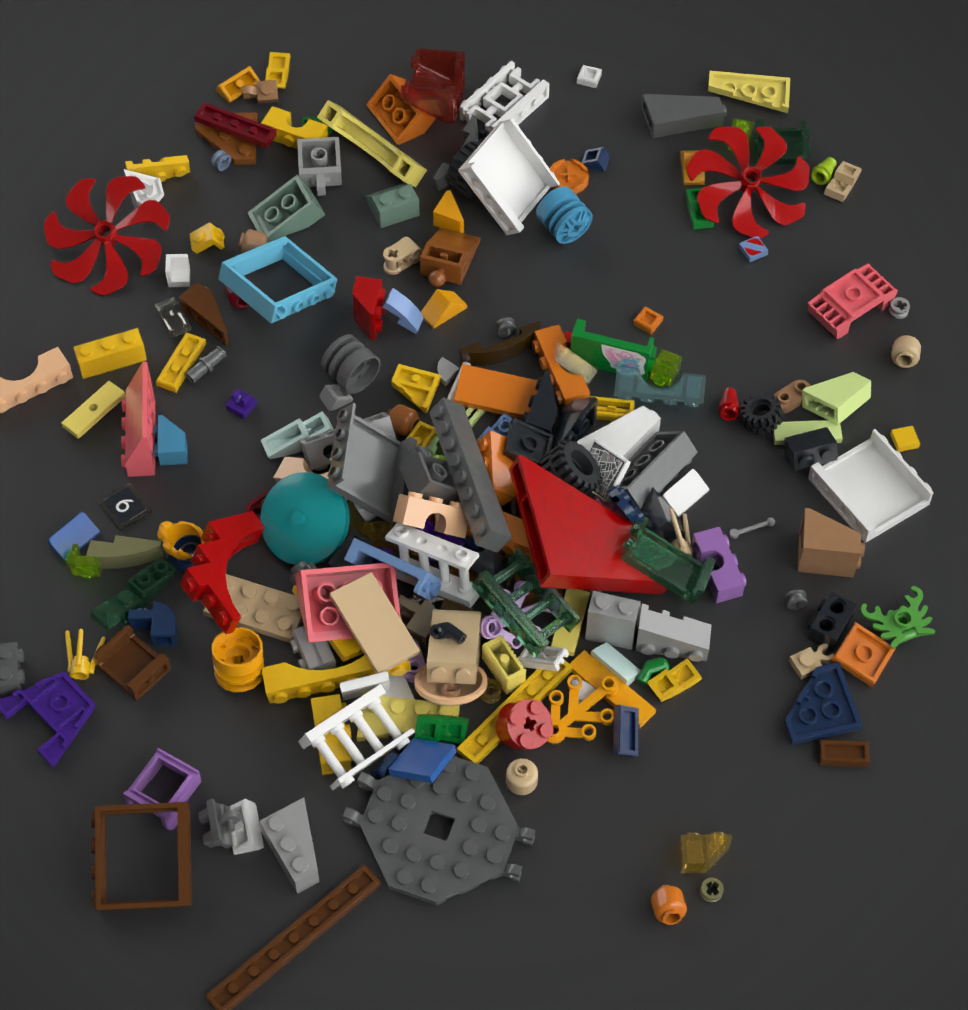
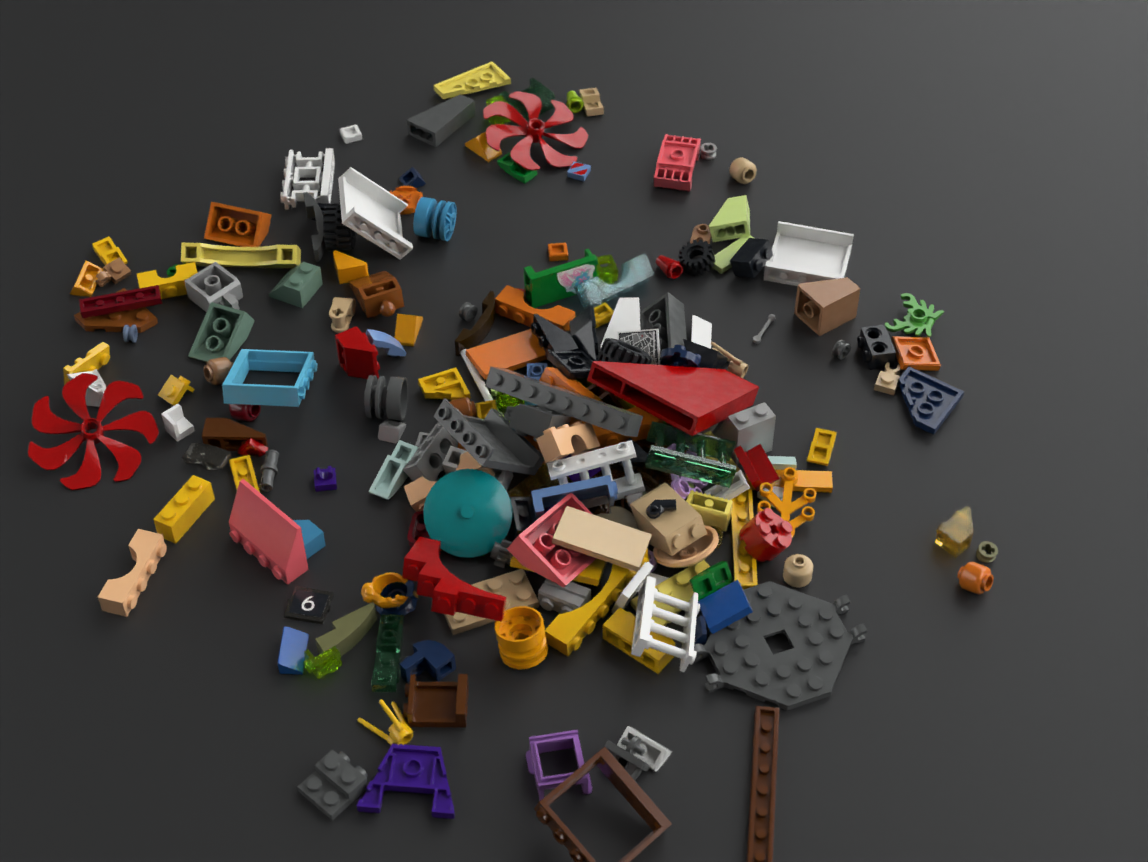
camera: 40 degrees left, 10 degrees down
light yellow tile [61,381,126,439] -> none
light grey wedge [259,798,320,894] -> none
clear red windscreen [400,48,465,124] -> none
light grey tile [437,357,459,386] -> none
clear yellow slope [554,343,597,383] -> none
dark blue tile [613,705,639,758] -> none
clear green panel [621,517,716,604] -> none
light grey wedge [635,604,712,662] -> none
green arm [636,657,670,685] -> none
medium lavender arch [691,527,747,603] -> none
reddish brown tile [818,740,870,767] -> none
yellow tile [890,426,920,452] -> none
none -> red tile [238,438,268,457]
none -> red panel [733,444,780,491]

